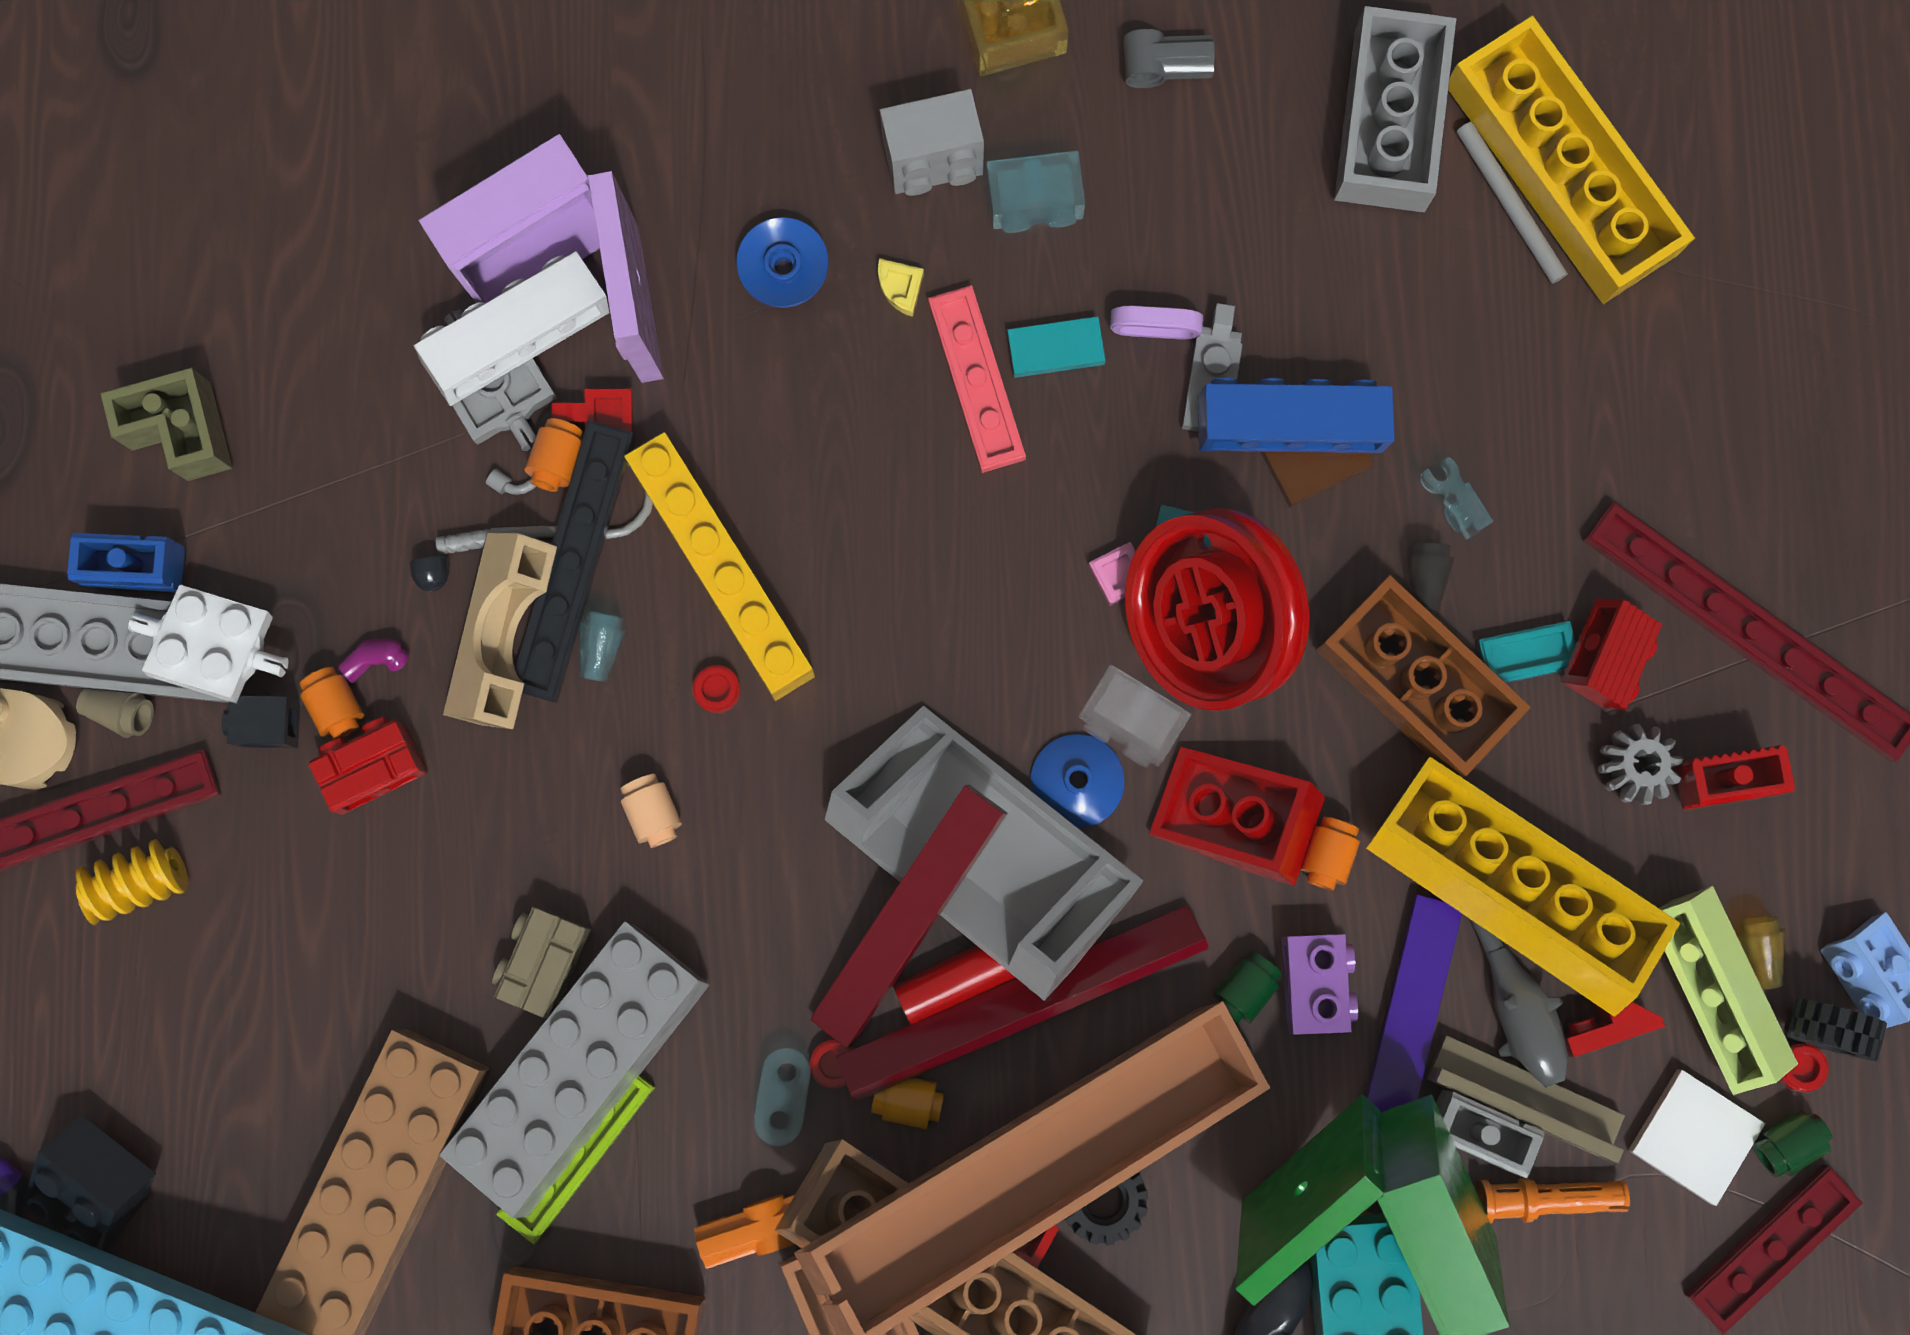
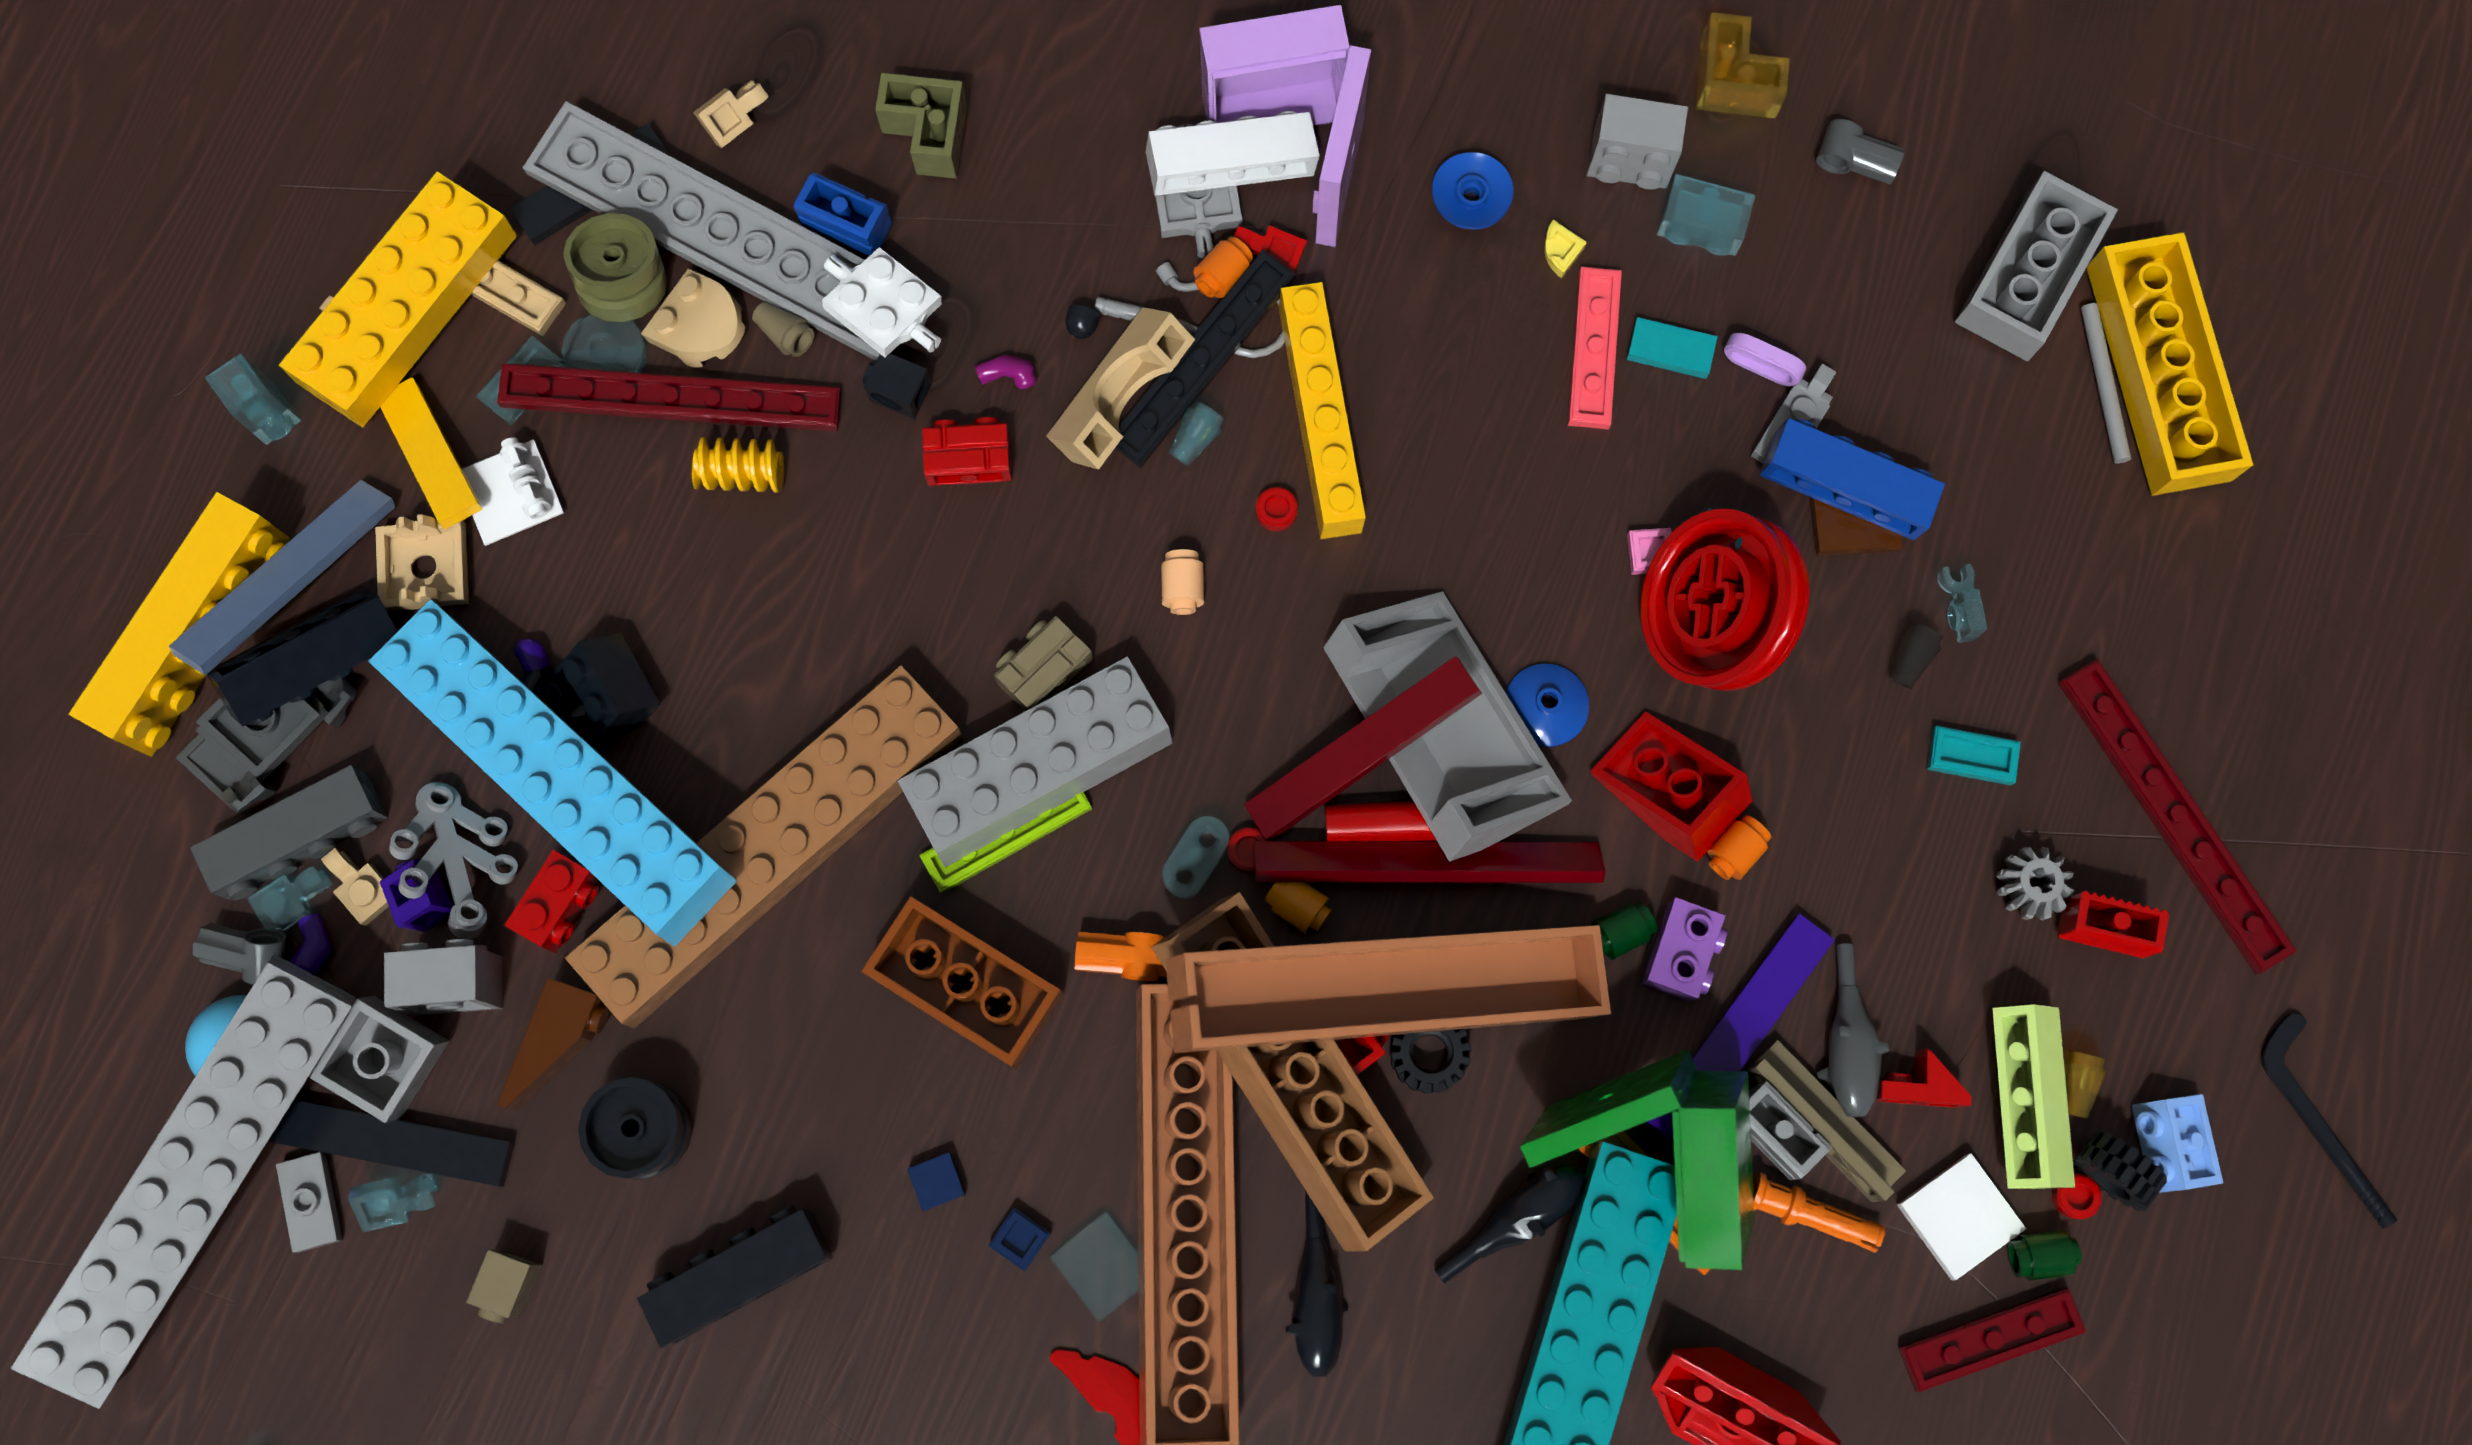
camera: 20 degrees right, 5 degrees down
orange brick [299,667,364,740] -> none
clear brick [1078,664,1192,768] -> none
dark orange brick [1316,575,1531,778] -> none
yellow brick [1366,757,1680,1017] -> none
red brick [1560,598,1663,710] -> none

